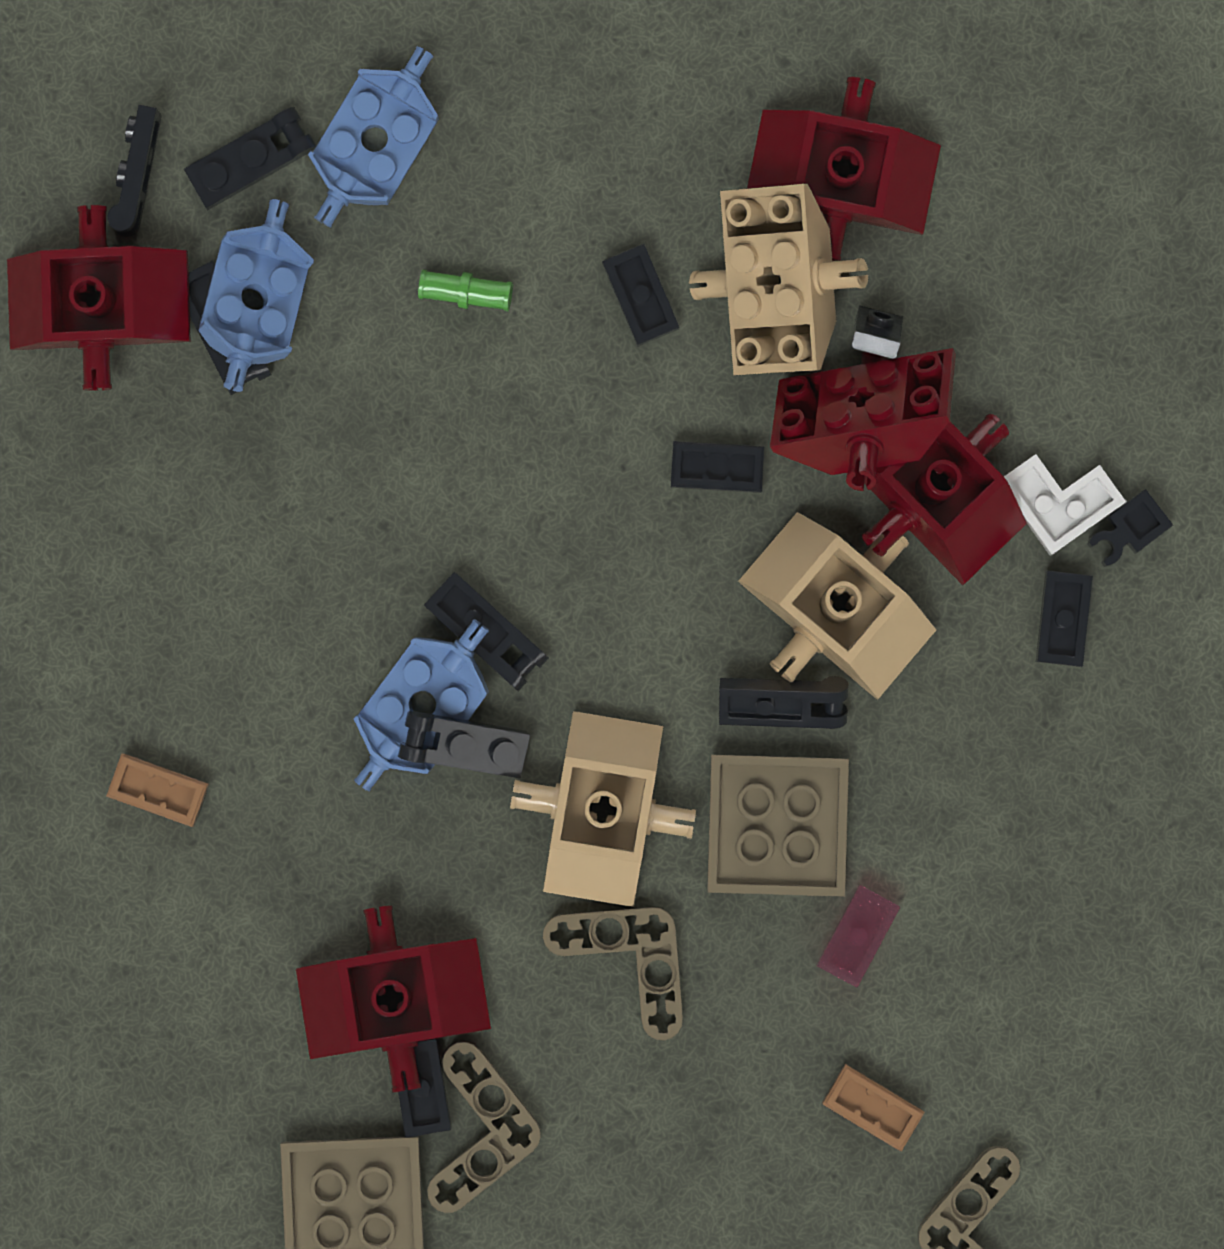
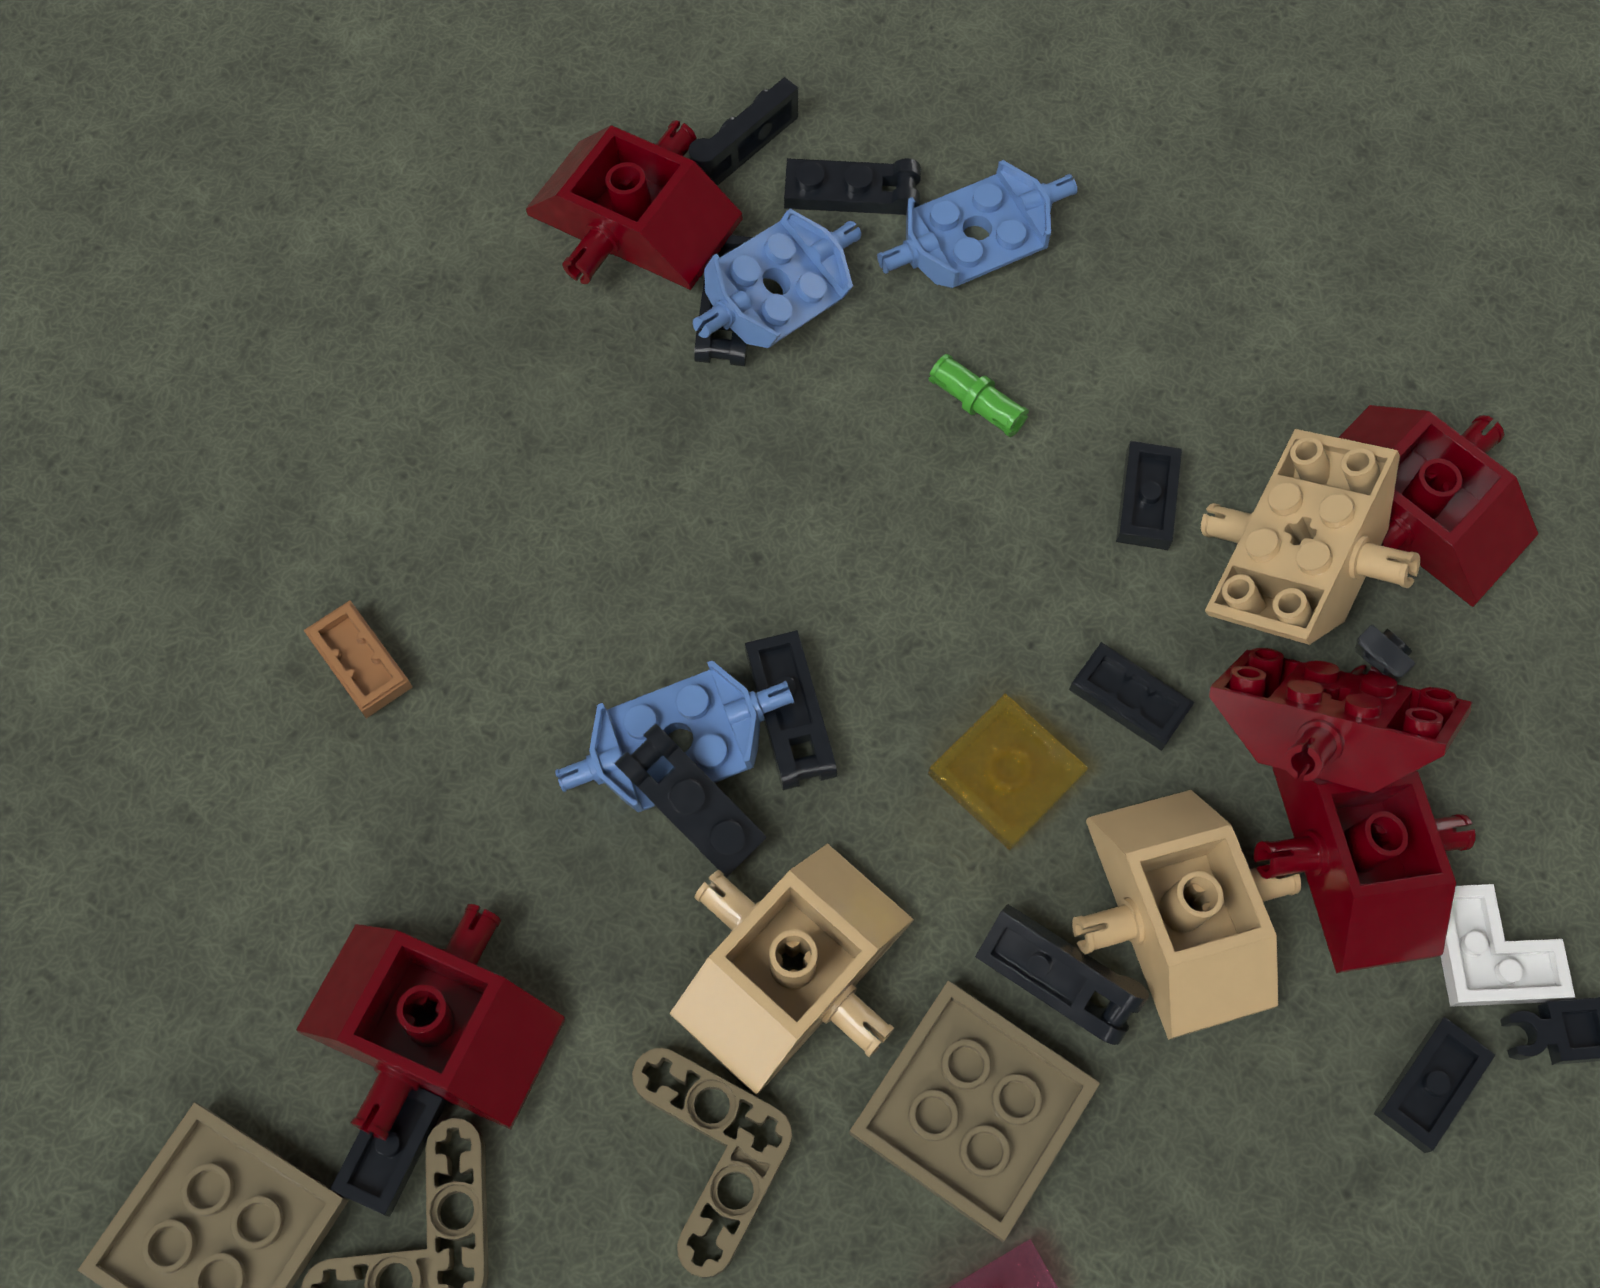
camera: 30 degrees right, 20 degrees down
none -> clear yellow plate [928,693,1088,851]

